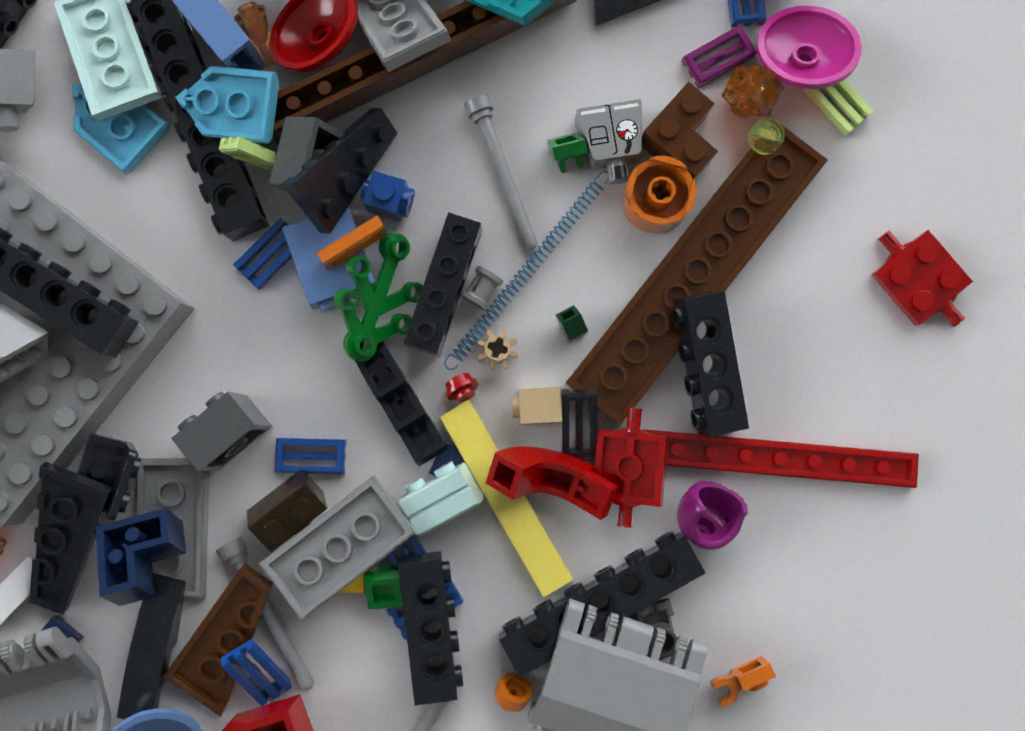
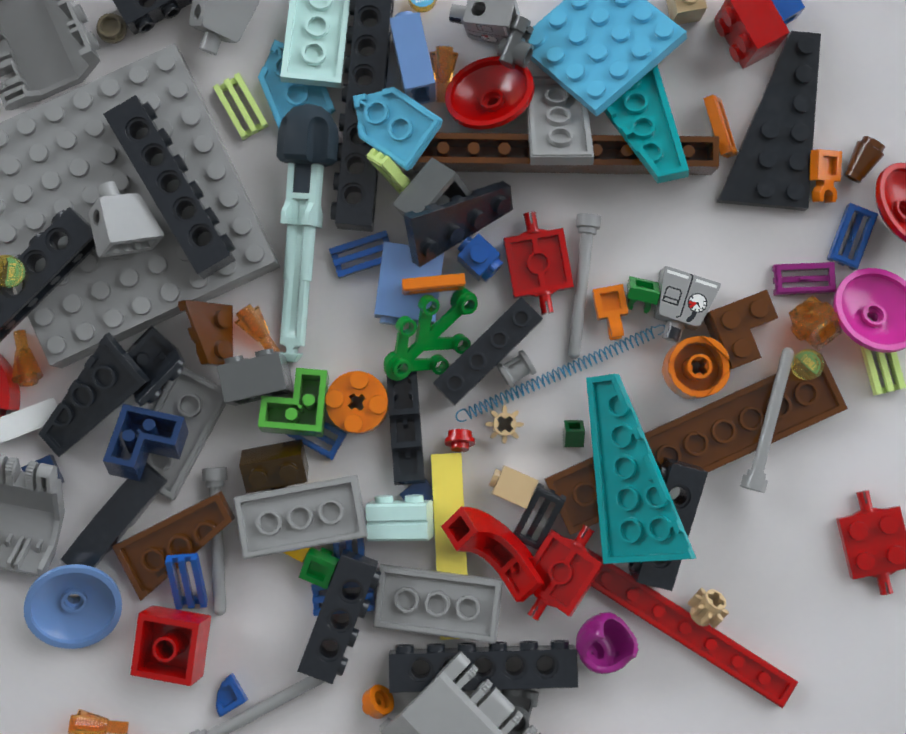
camera: 25 degrees right, 0 degrees up
none -> reddish brown wing [178,300,233,366]
none -> yellowish green tile [213,73,269,140]
none -> clear orange cone [234,304,280,352]
none -> bright green brick [258,368,329,437]
none -> piece [276,104,339,362]
none -> orange brick [325,371,388,434]
none -> light grey tile [373,564,503,643]
none -> red plate [503,211,574,315]
none -> teal wing [586,374,696,564]
none -> orange plate [592,284,629,341]
none -> tan gear [687,588,729,628]
none -> light grey piece [740,347,794,493]

